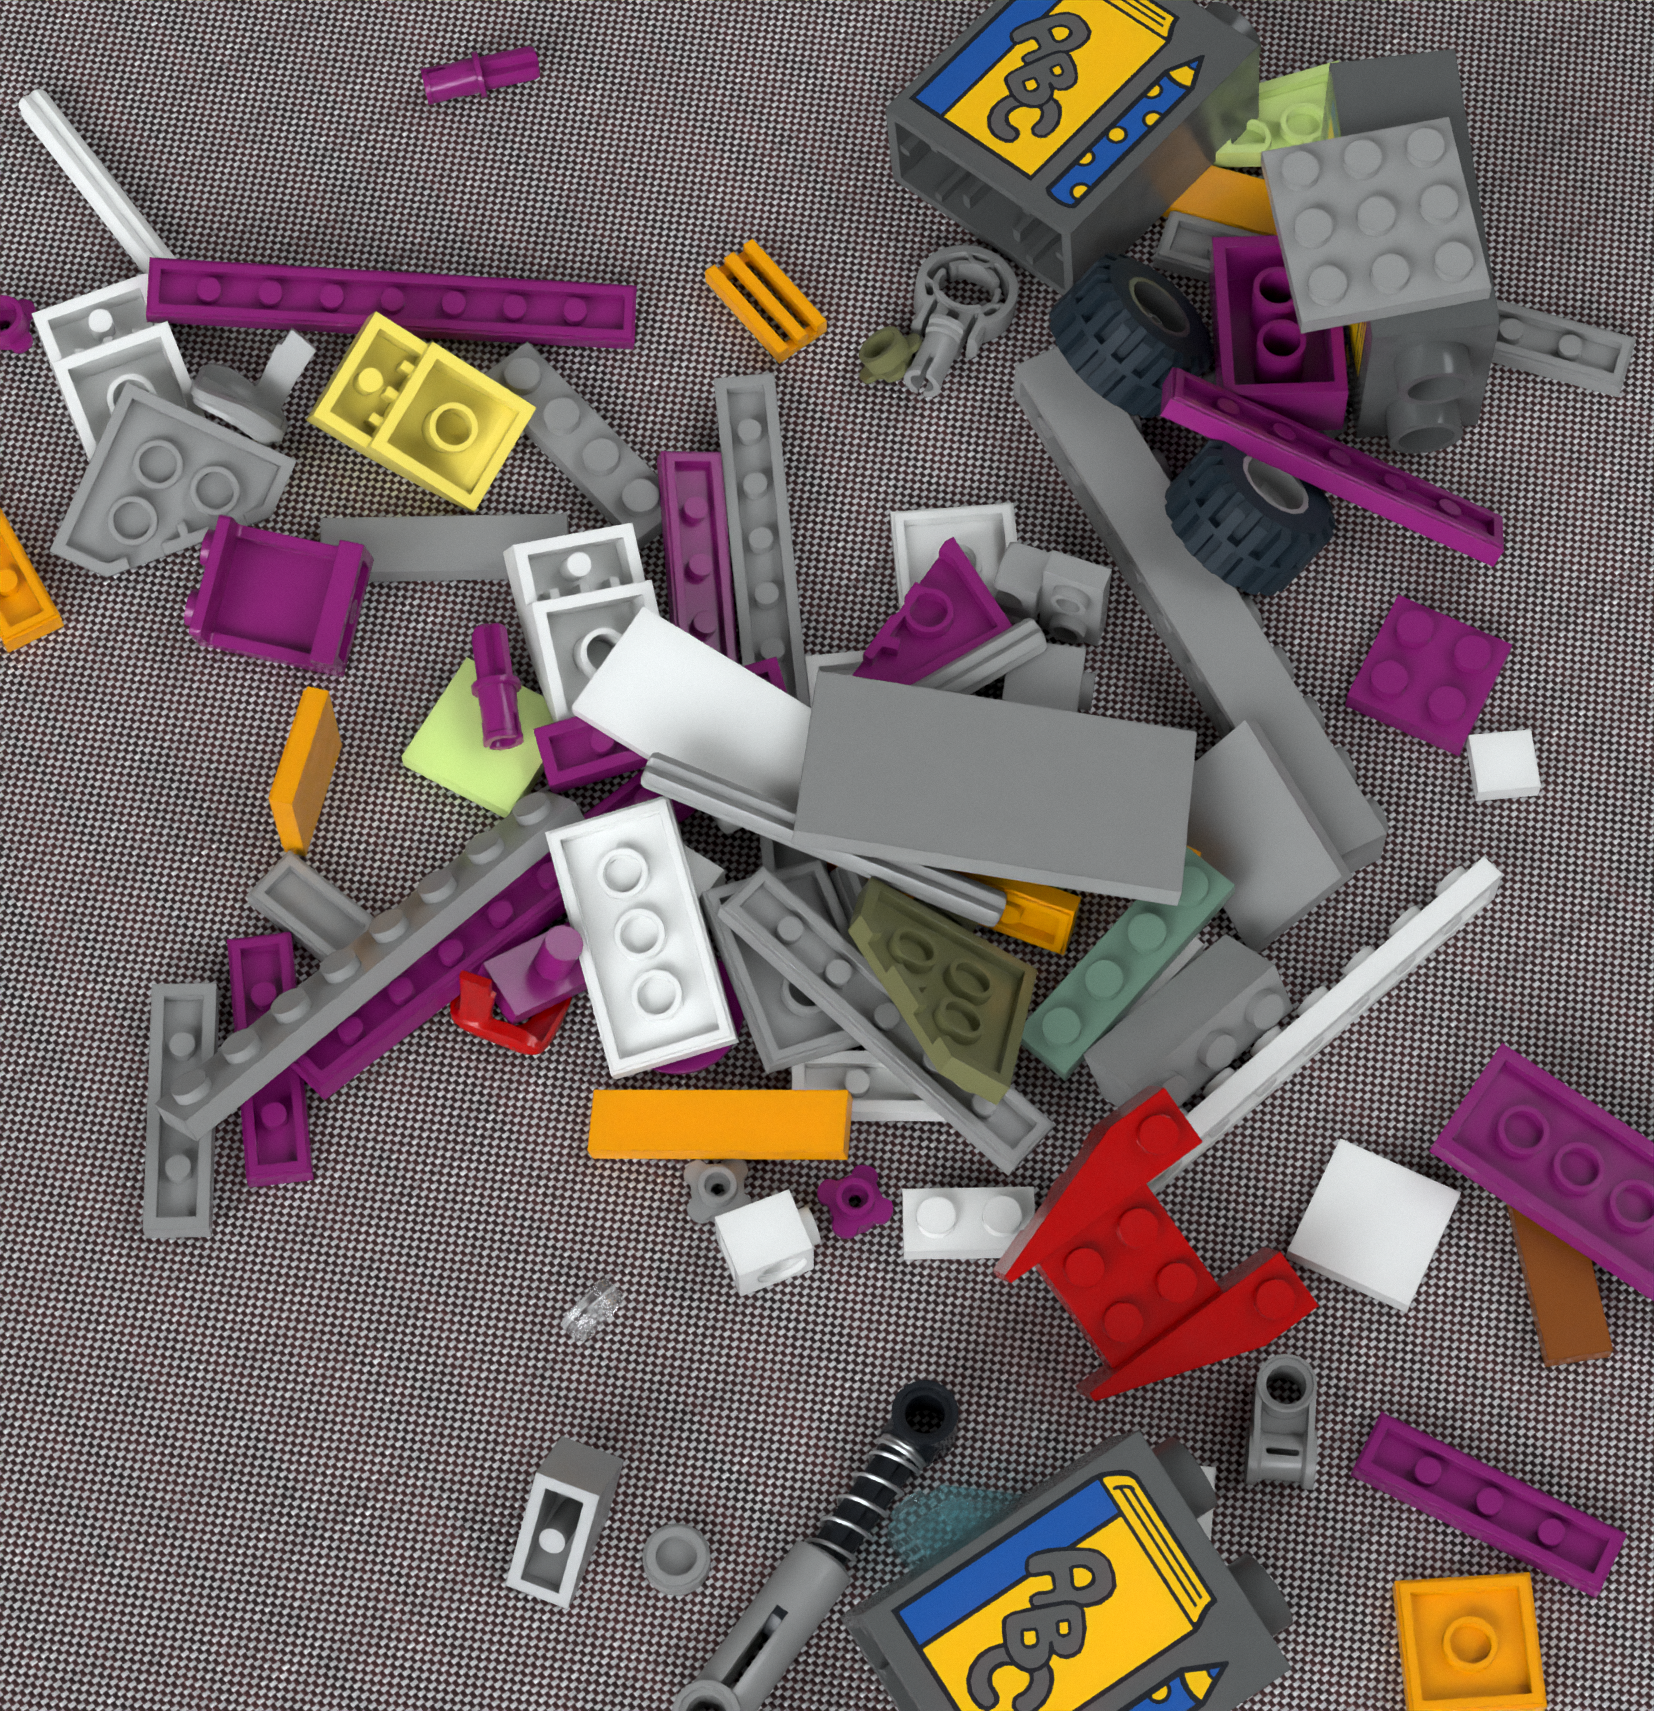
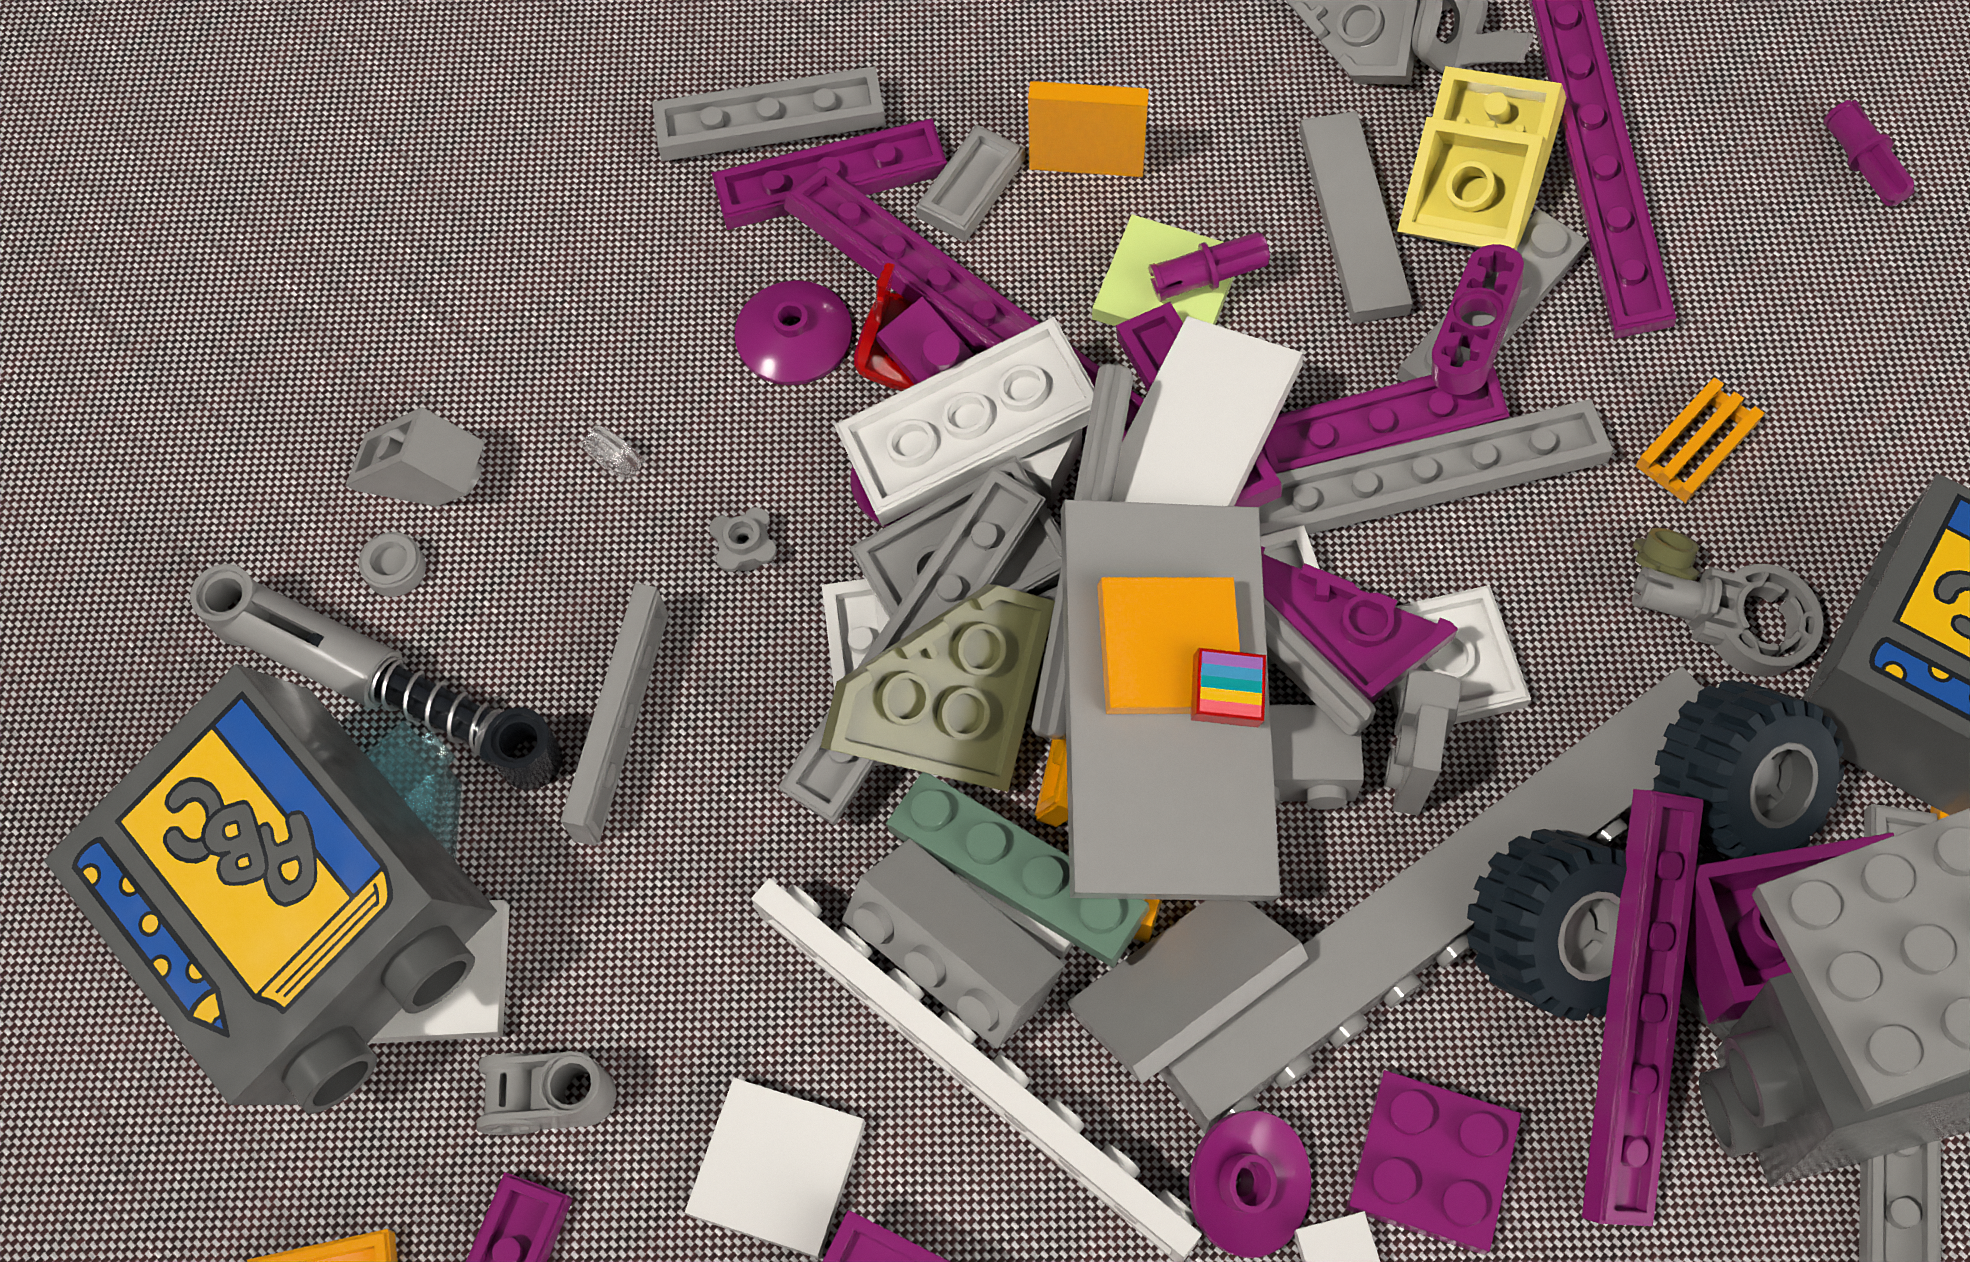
camera: 85 degrees right, 0 degrees up
light grey plate [154,788,585,1141] -> none
magenta panel [184,514,374,678] -> none
white slope [503,522,660,723] -> none
light orange tile [587,1090,853,1160] -> none
white brick [715,1189,821,1297] -> none
magenta plate [817,1165,893,1239] -> none
white plate [902,1187,1035,1260] -> none
red wedge [993,1085,1319,1401] -> none
none -> light grey tile [561,583,669,846]
none -> magenta dish [735,280,853,386]
none -> light orange tile [1097,577,1240,714]
none -> magenta dish [1189,1110,1312,1258]
none -> tile [1191,648,1266,728]
none -> magenta beam [1431,244,1524,395]

